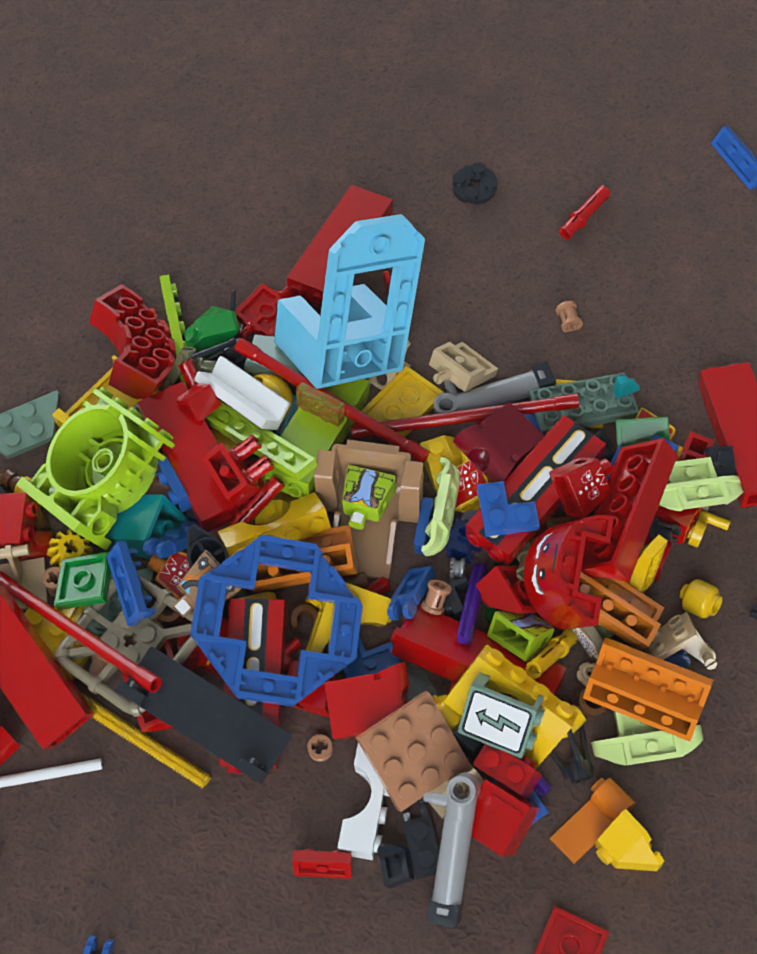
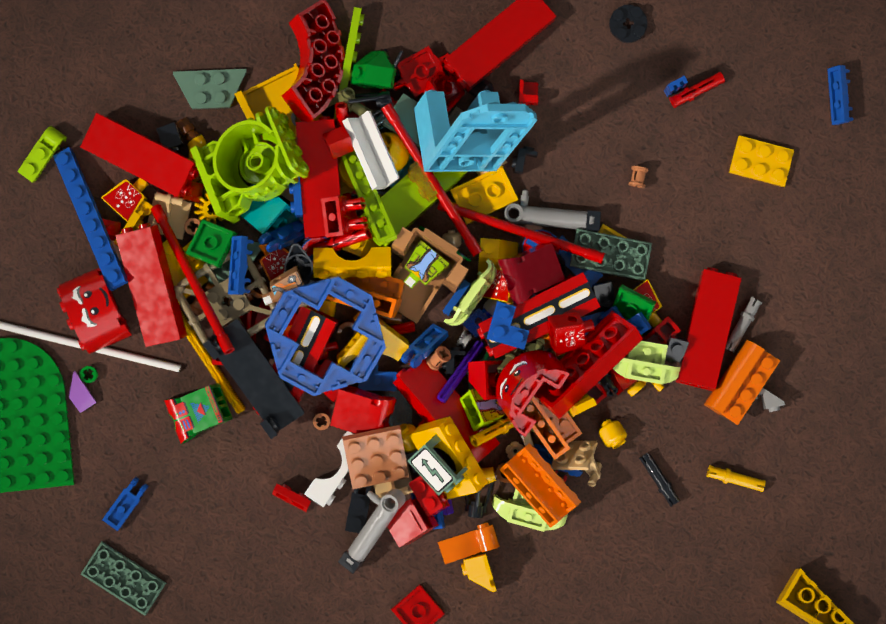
camera: 20 degrees right, 25 degrees up
black plate [376,842,415,889] -> none
tan plate [429,342,498,392] -> none
teal tile [613,375,639,399] -> none
none -> green piece [164,383,233,445]
none -> black bracket [512,146,538,174]
none -> blue tile [664,75,688,97]
none -> yellow plate [729,136,794,187]

